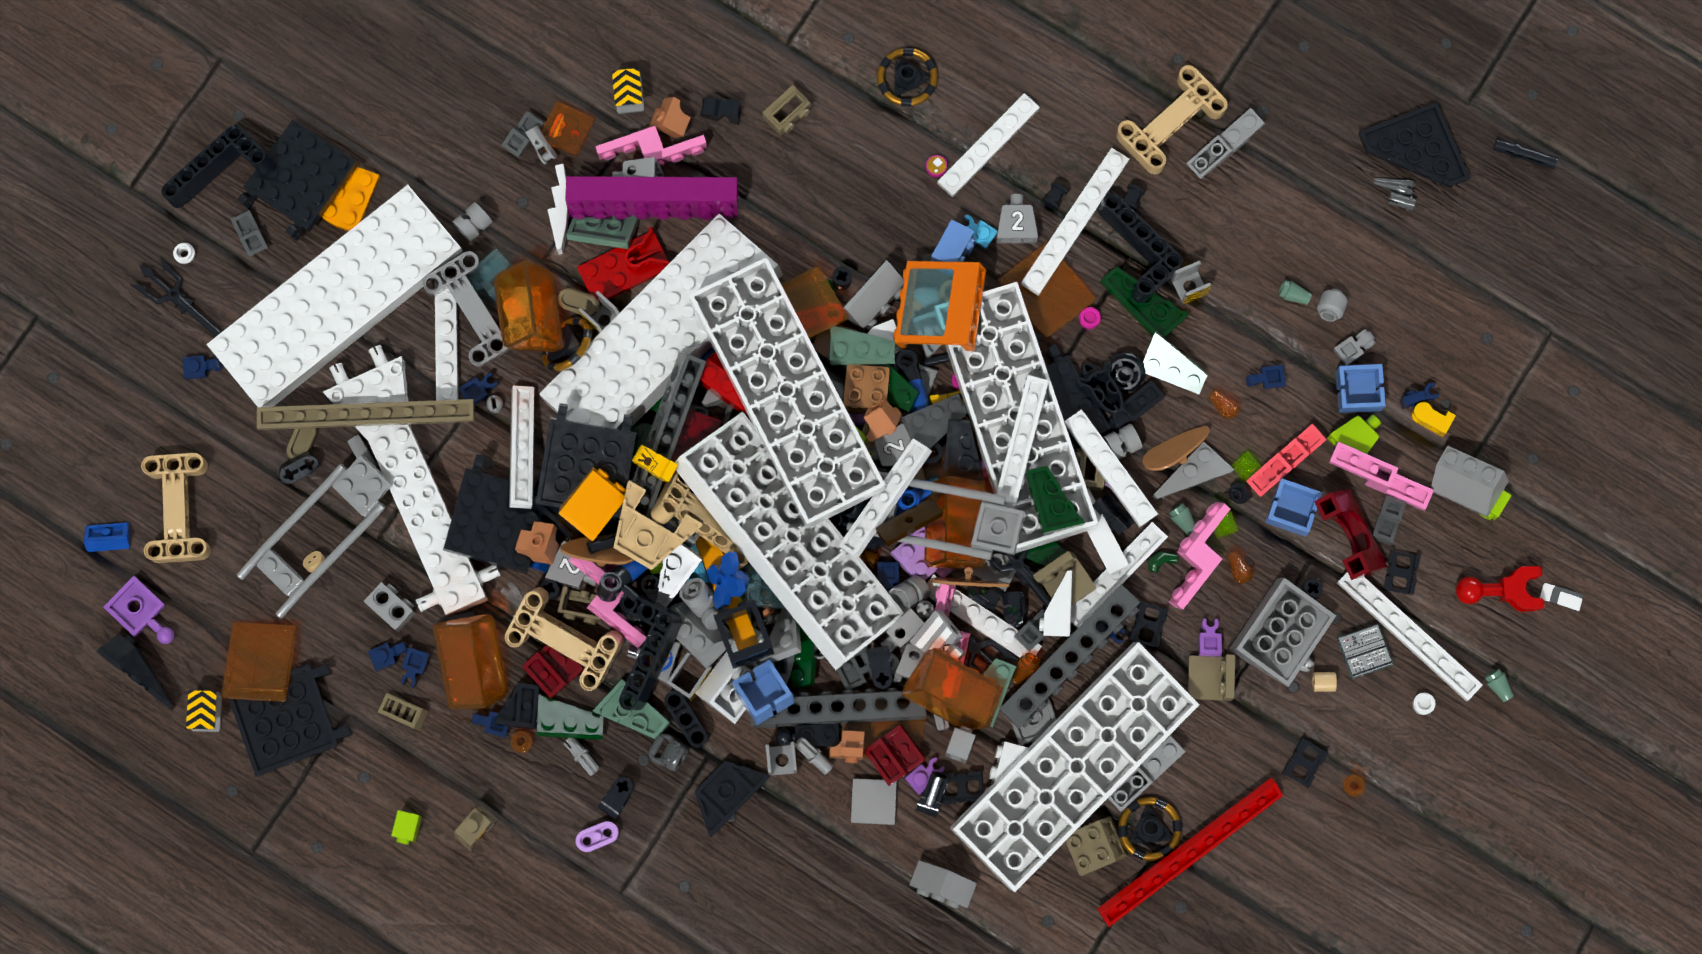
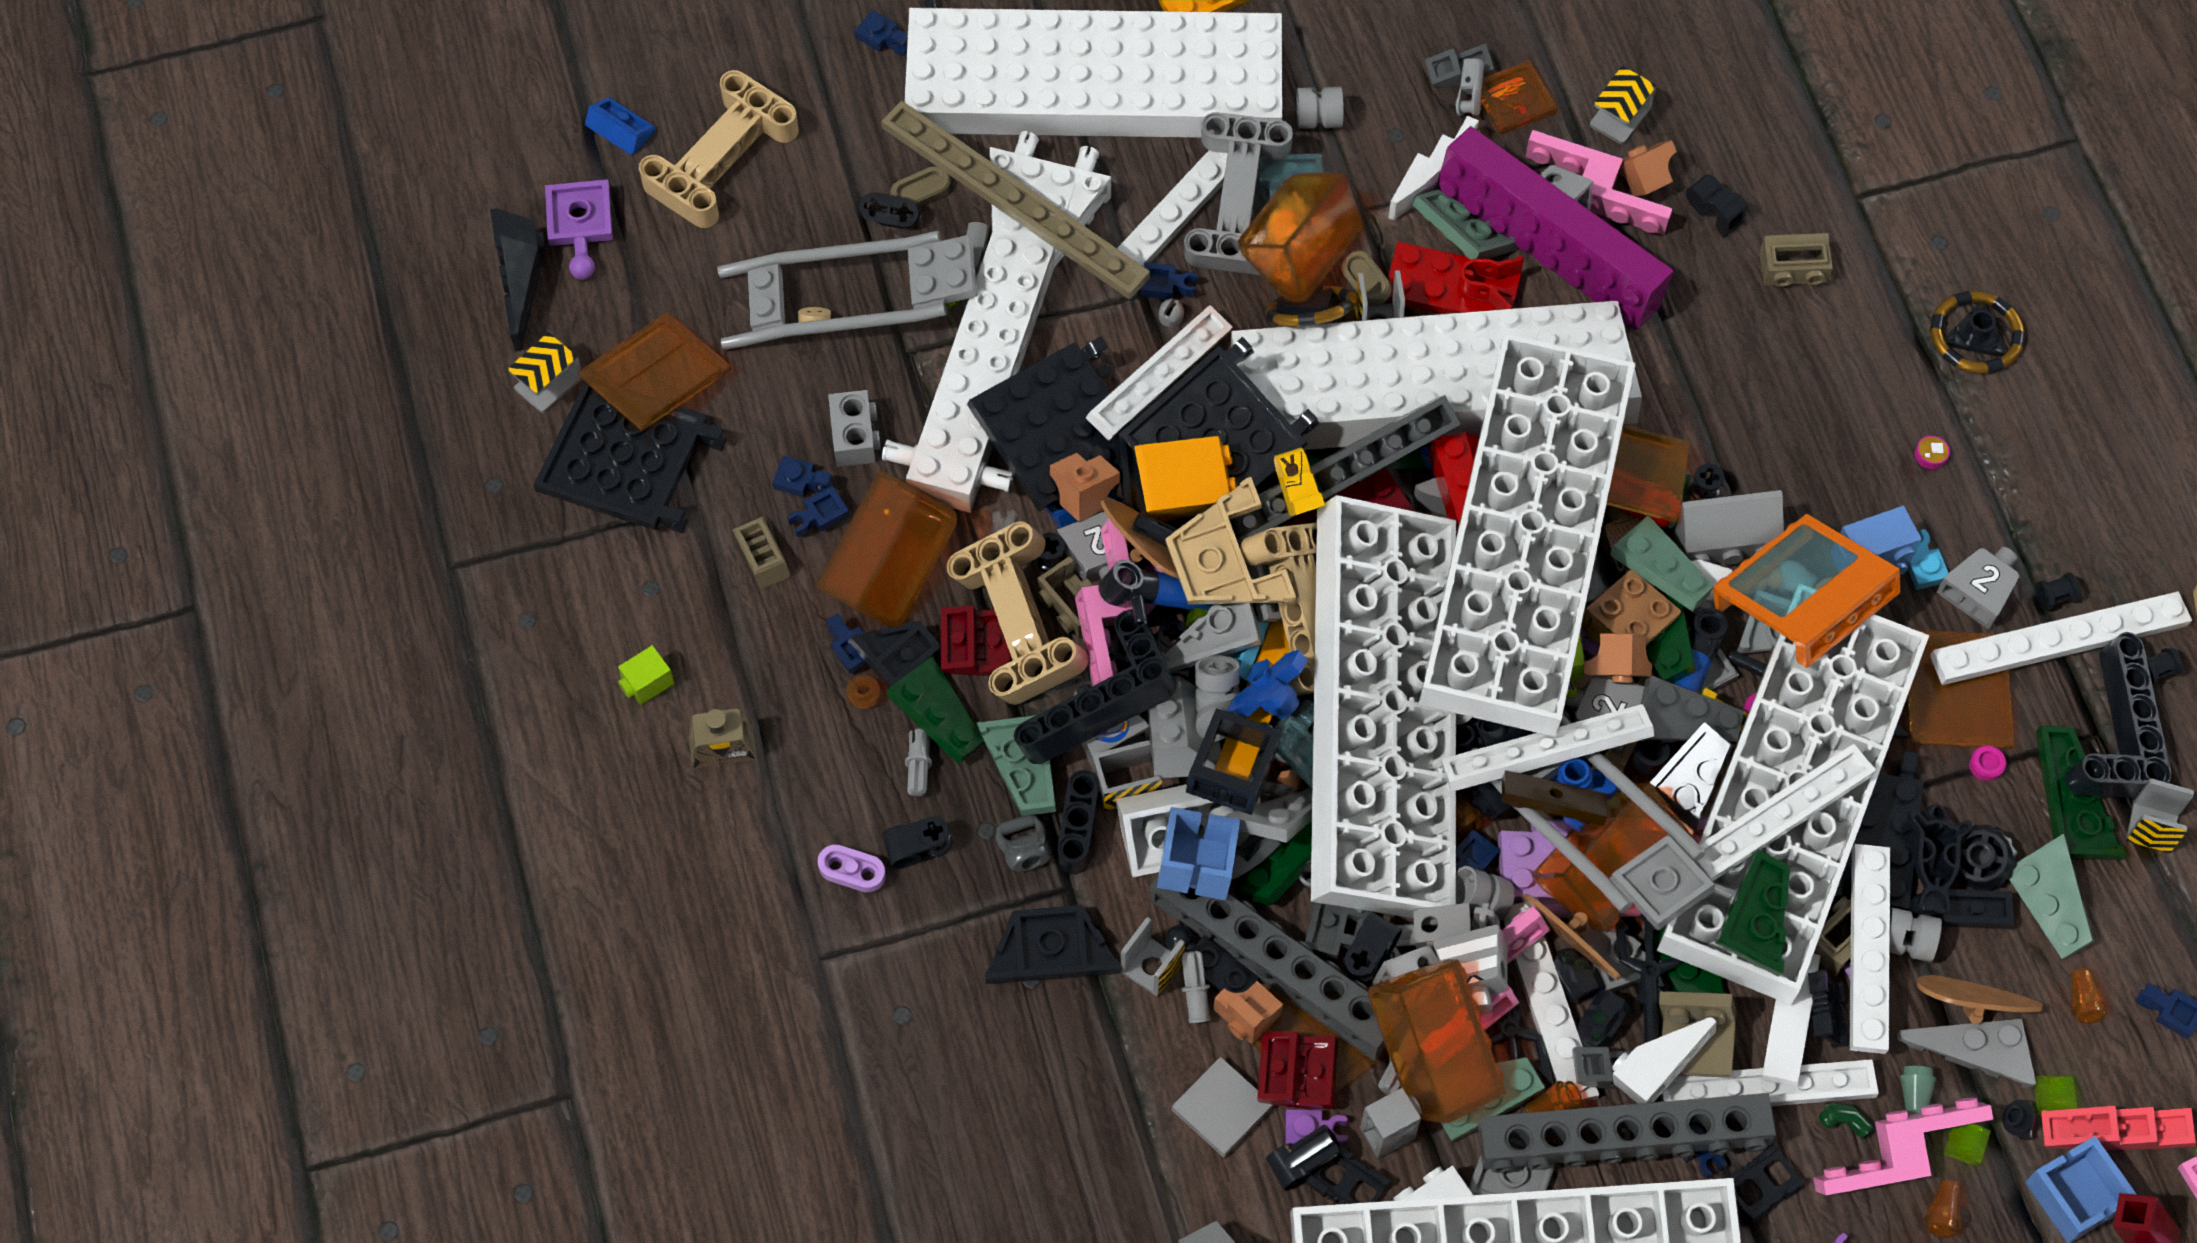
camera: 40 degrees right, 15 degrees down
white plate [937,93,1040,198] -> none

